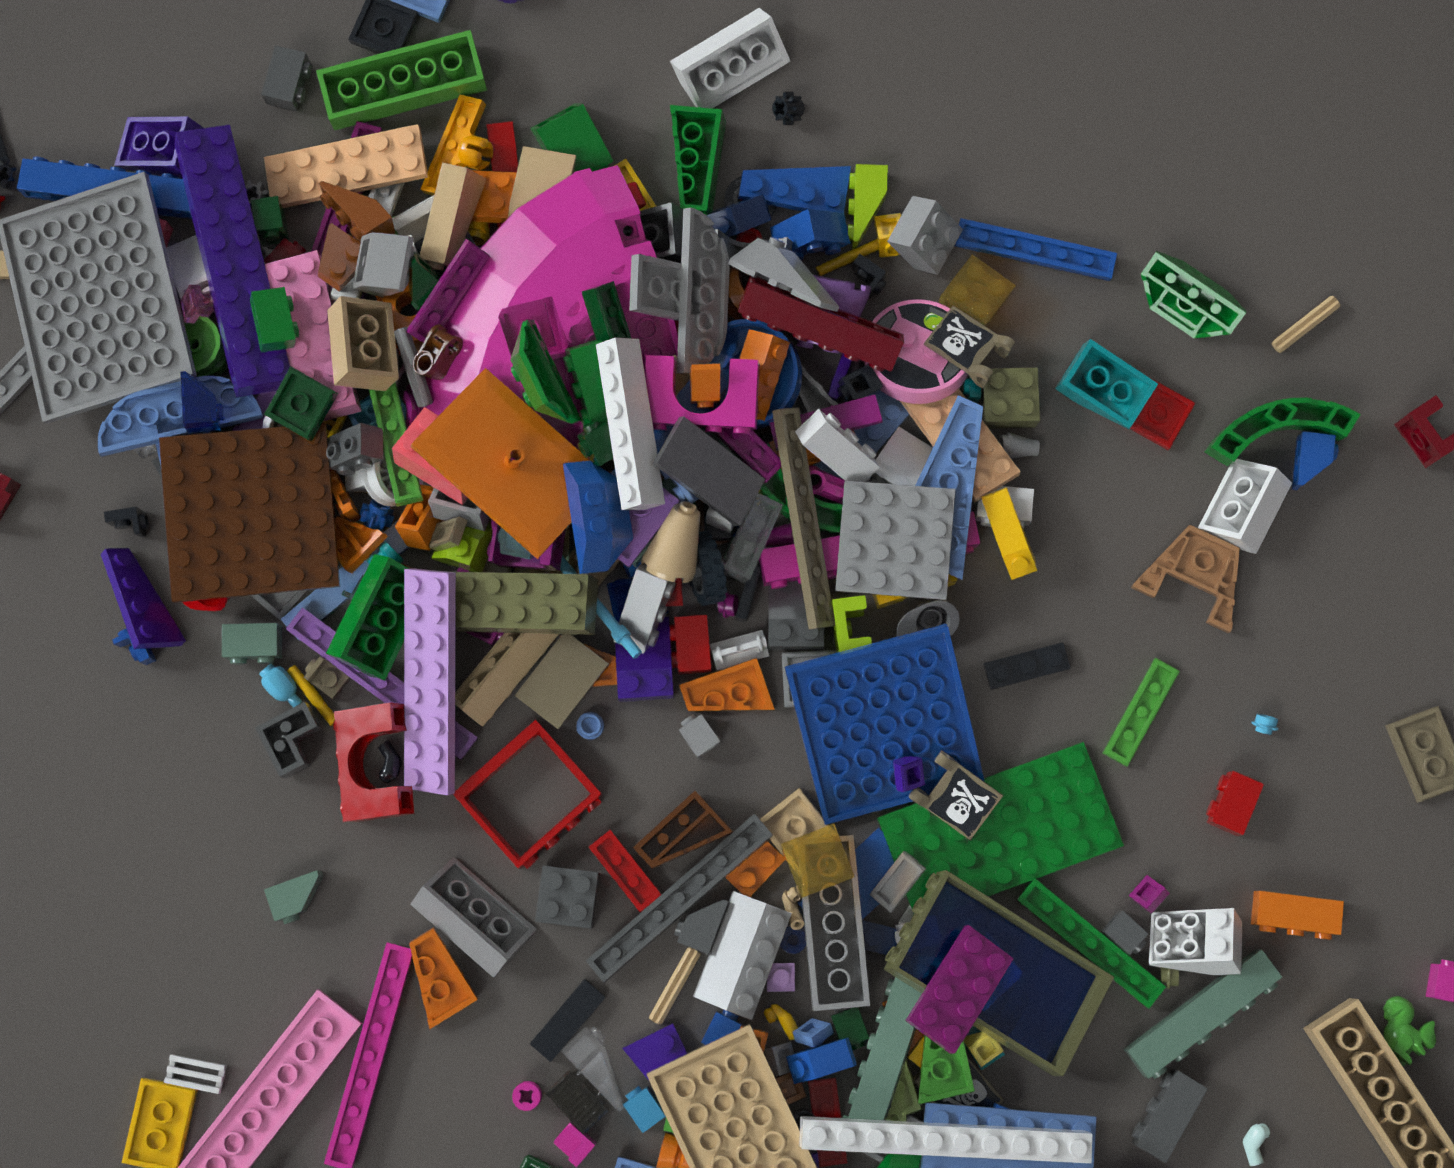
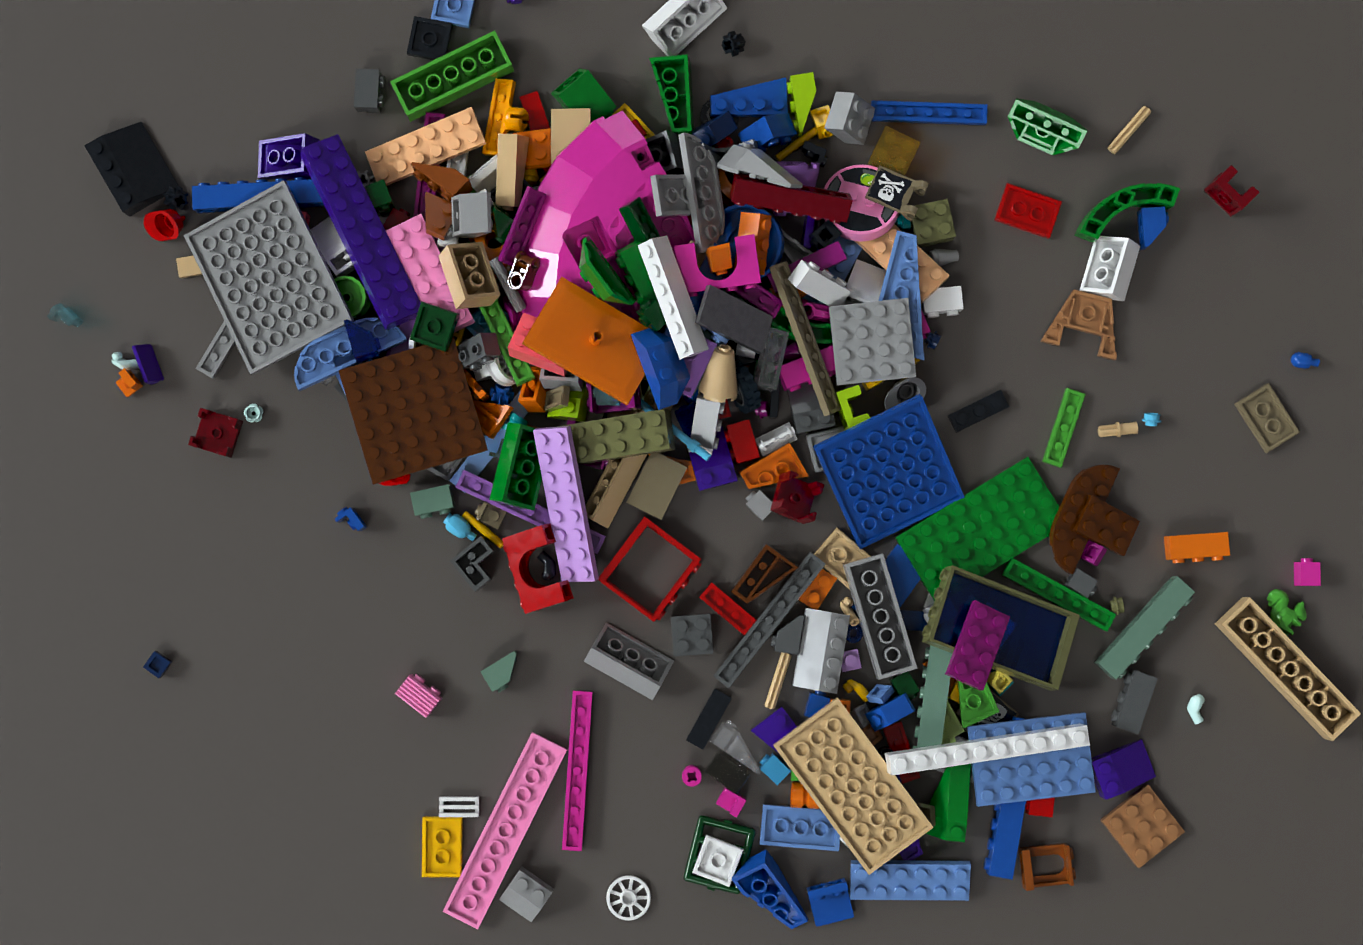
camera: 15 degrees left, 5 degrees up
dark purple wing [101,548,186,649] -> none
black bracket [104,507,149,538] -> none
clear pink tile [180,284,213,323] -> none
green brick [250,287,299,353] -> none
orange wing [409,927,478,1029] -> none
medium blue plate [576,712,604,740] -> none
clear yellow brick [780,824,855,898] -> none
light grey tile [869,851,927,912] -> none
dark purple brick [893,756,925,792] -> none
flag [909,750,1003,840] -> none
yellow slope [981,487,1038,580] -> none
teal slope [1055,339,1158,429] -> none
white slope [1149,908,1242,975] -> none
red brick [1206,771,1264,836] -> none
none -> light aqua plate [244,404,263,423]
none -> bright pink brick [395,674,442,718]
none -> dark red panel [770,471,824,524]
none -> dark blue plate [925,331,941,350]
none -> reddish brown plate [1049,465,1140,574]
none -> tan axle [1098,422,1138,437]

